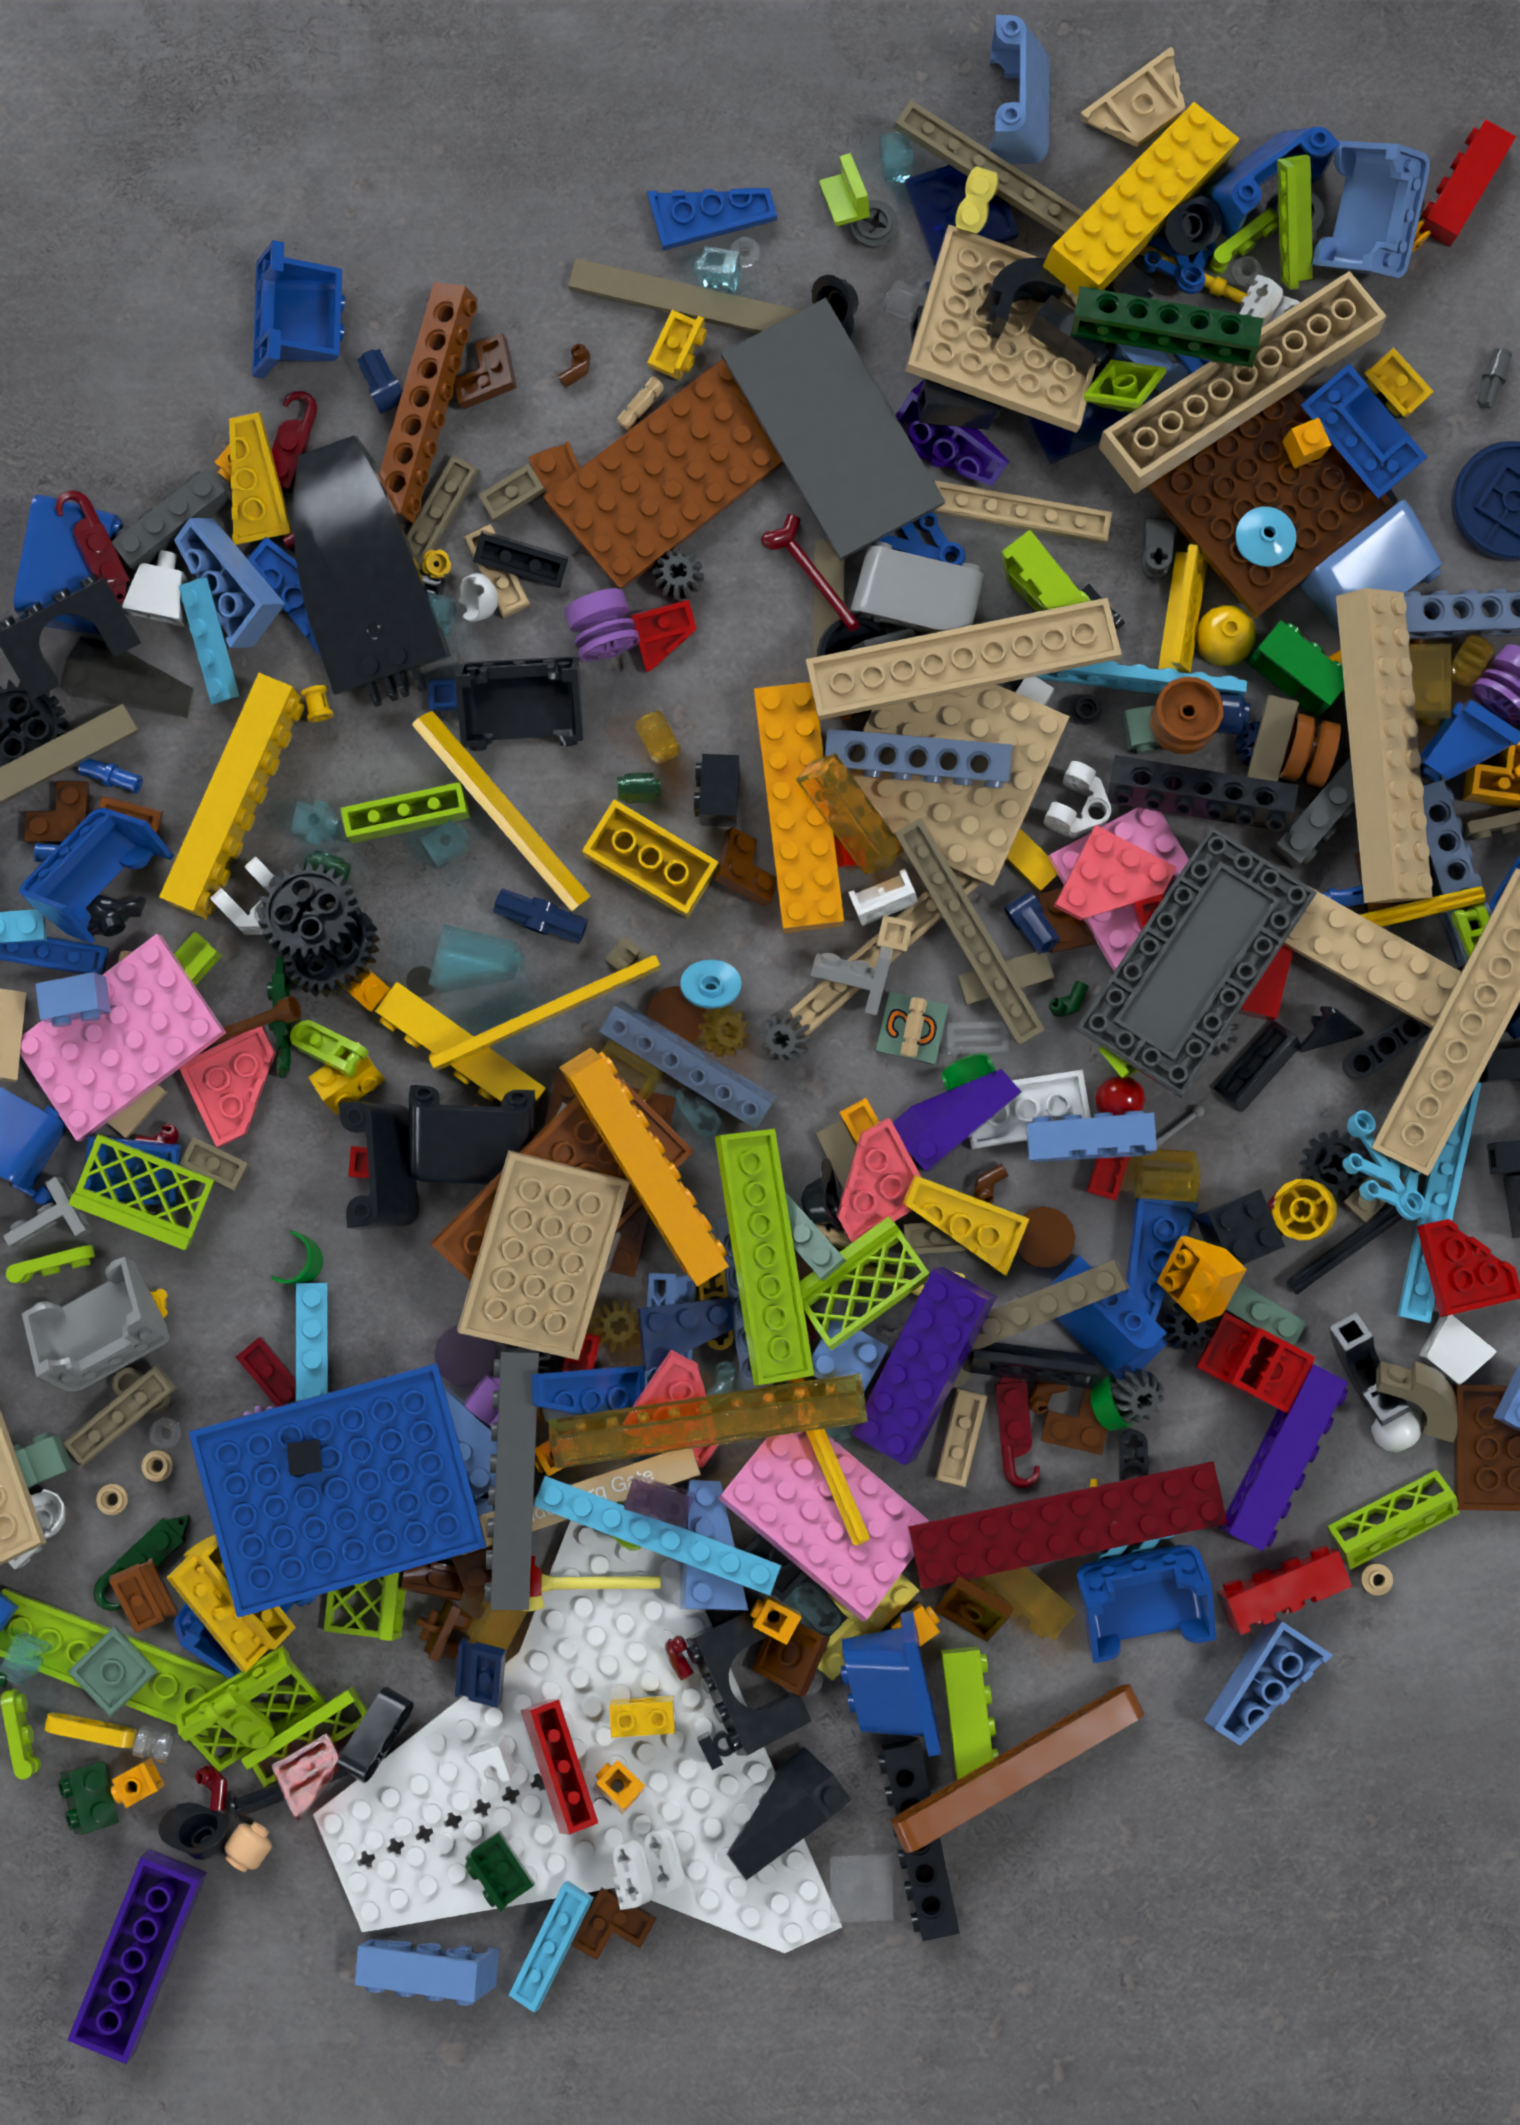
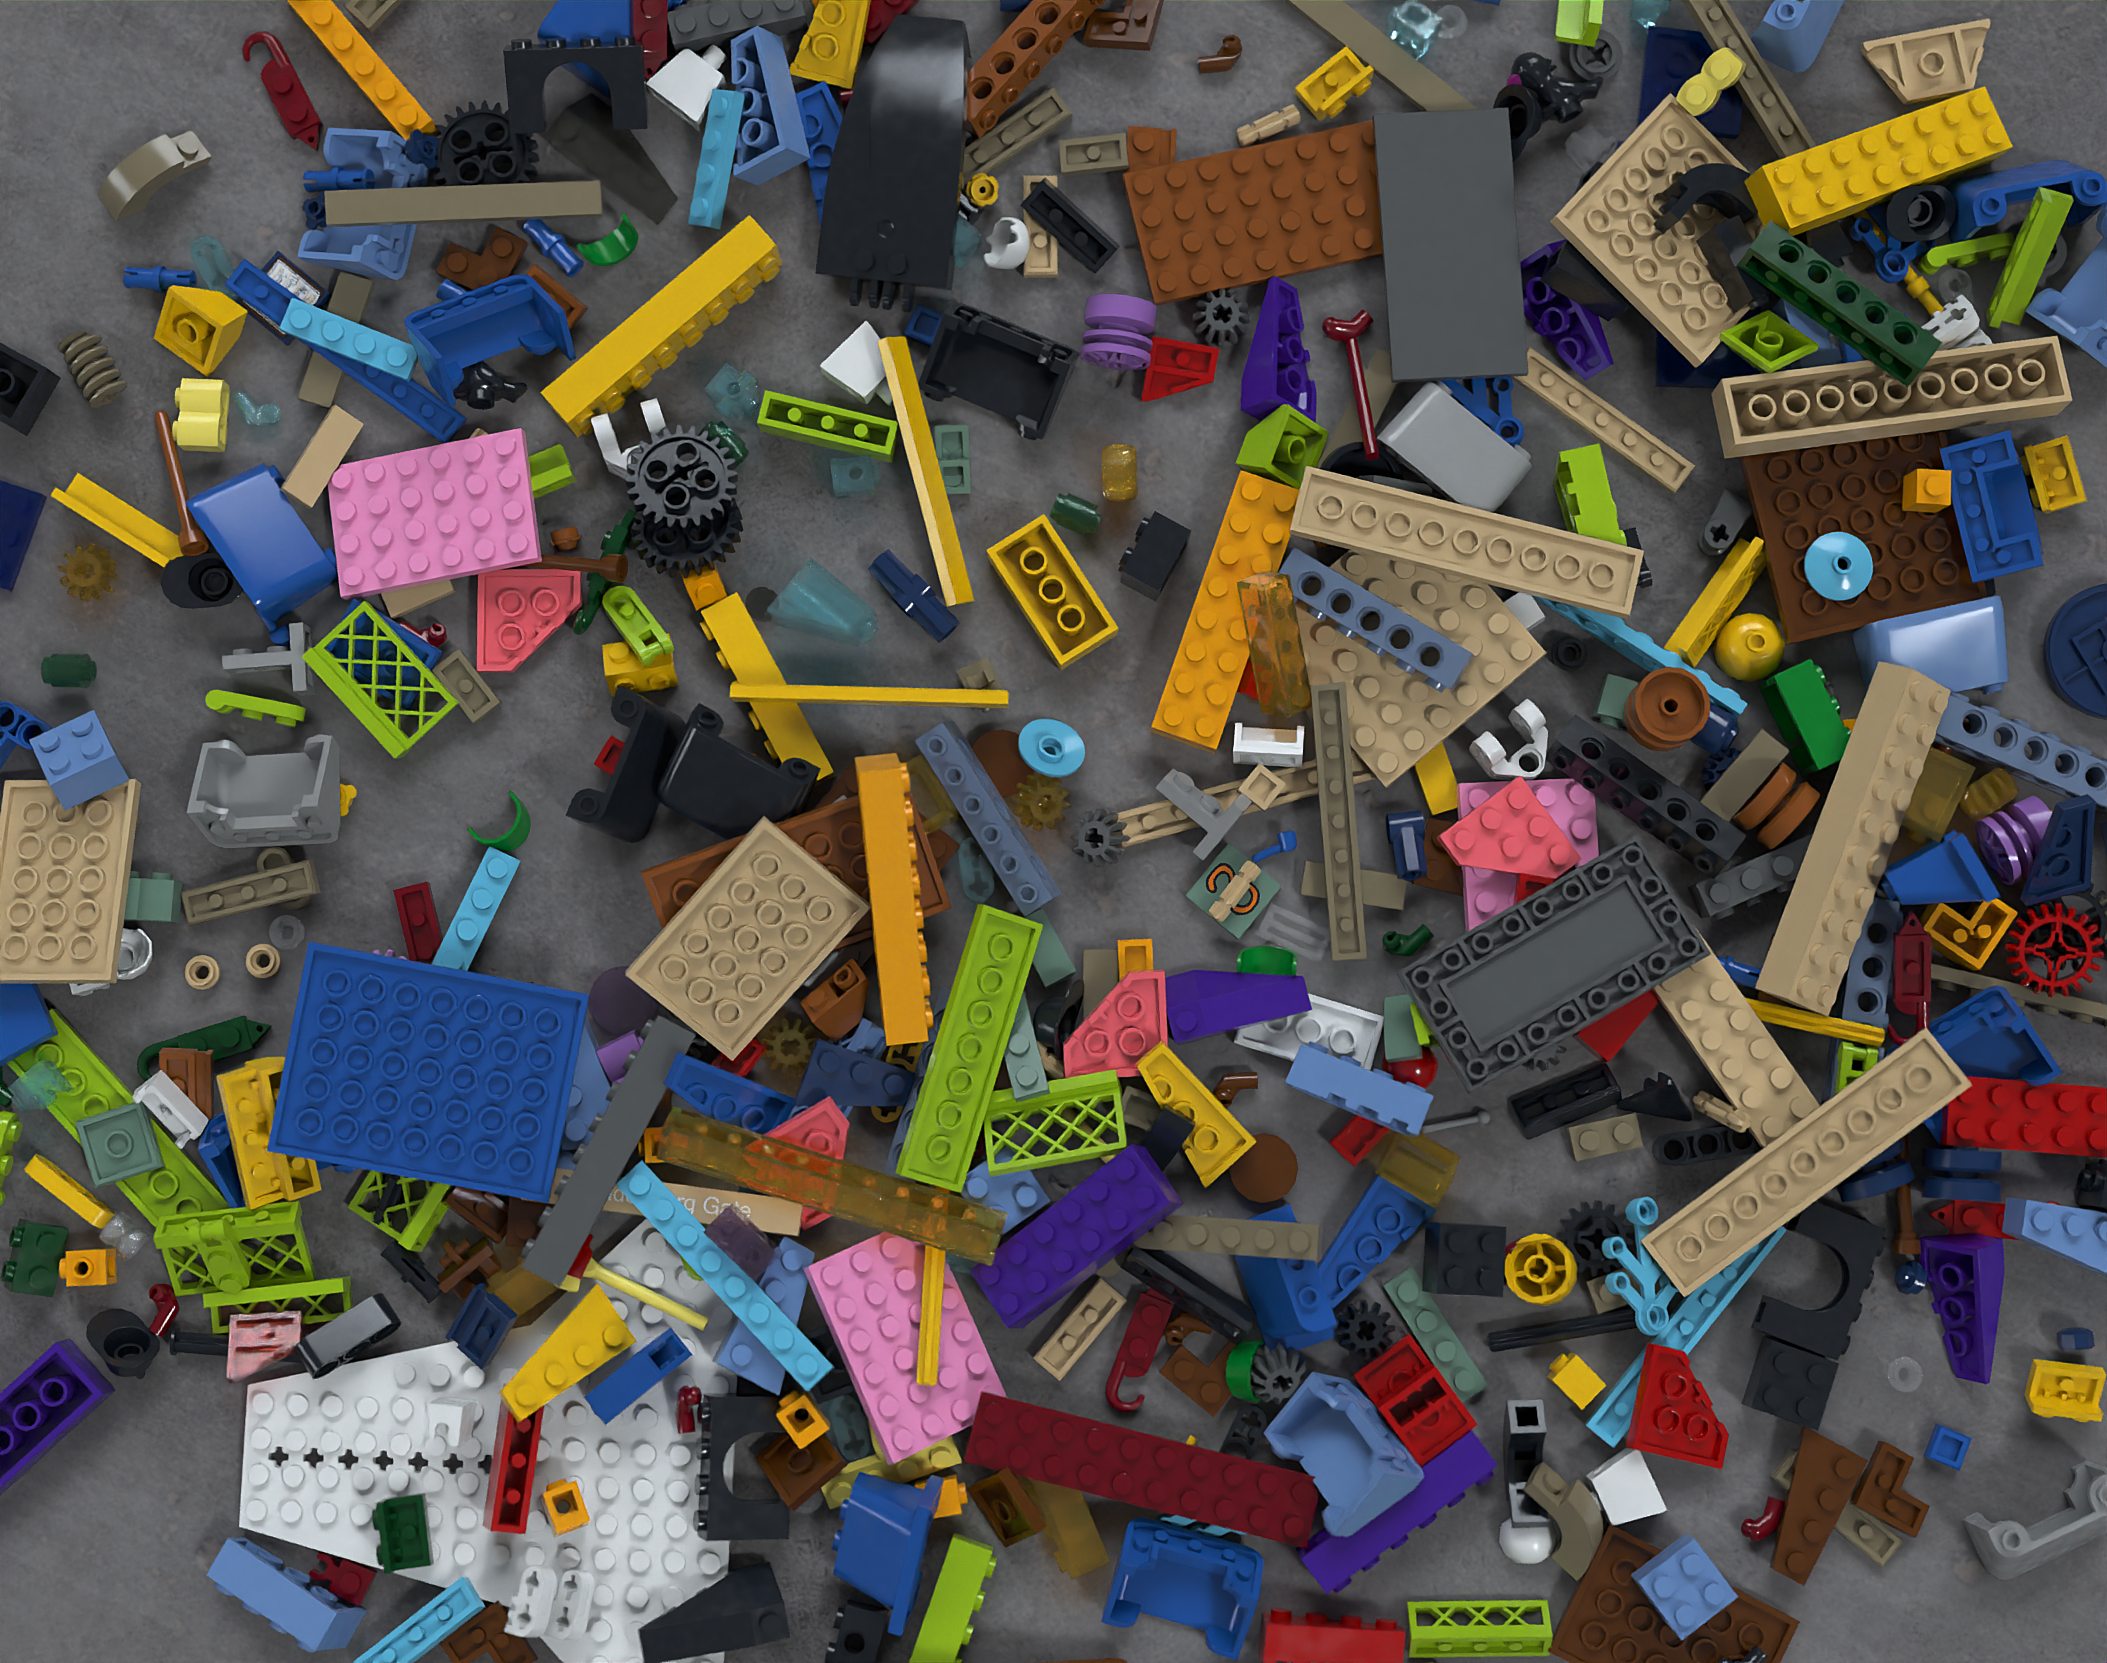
camera: 25 degrees right, 0 degrees up
medium blue brick [35,972,111,1027] -> none
light nougat head [224,1821,272,1872] -> none
black tile [287,1439,323,1475] -> none
yellow bush [300,685,334,723] -> none
yellow brick [609,1695,676,1738] -> none
black tile [697,1730,733,1770] -> none
clear light blue arm [706,1361,737,1407] -> none
reddish brown plate [715,827,777,907] -> none
light orange slope [1157,1235,1247,1323] -> none
none -> white hinge [132,1070,209,1149]
none -> dark red plate [309,1552,378,1606]
none -> black axle [372,1174,408,1225]
none -> black pin [380,1239,443,1304]
none -> yellow wing [498,1283,637,1422]
none -> dark orange plate [549,526,582,551]
none -> green helmet [577,212,639,267]
none -> blue slope [584,1328,692,1425]
none -> dark orange slope [800,958,870,1043]
none -> white torso [820,321,893,407]
none -> sand green slope [935,424,971,494]
none -> sand green slope [1025,908,1077,989]
none -> black slope [1137,1104,1196,1172]
none -> lime slope [1235,404,1329,490]
none -> dark purple wedge [1240,276,1317,423]
none -> blue hand [1252,831,1297,864]
none -> medium blue windscreen [1264,1372,1424,1537]
none -> sand green slope [1384,994,1423,1063]
none -> black animal [1506,52,1603,124]
none -> yellow brick [1546,1352,1606,1410]
none -> dark tan plate [1566,1113,1644,1161]
none -> tan axle [1692,1091,1752,1133]
none -> dark red plate [1887,911,1931,1046]

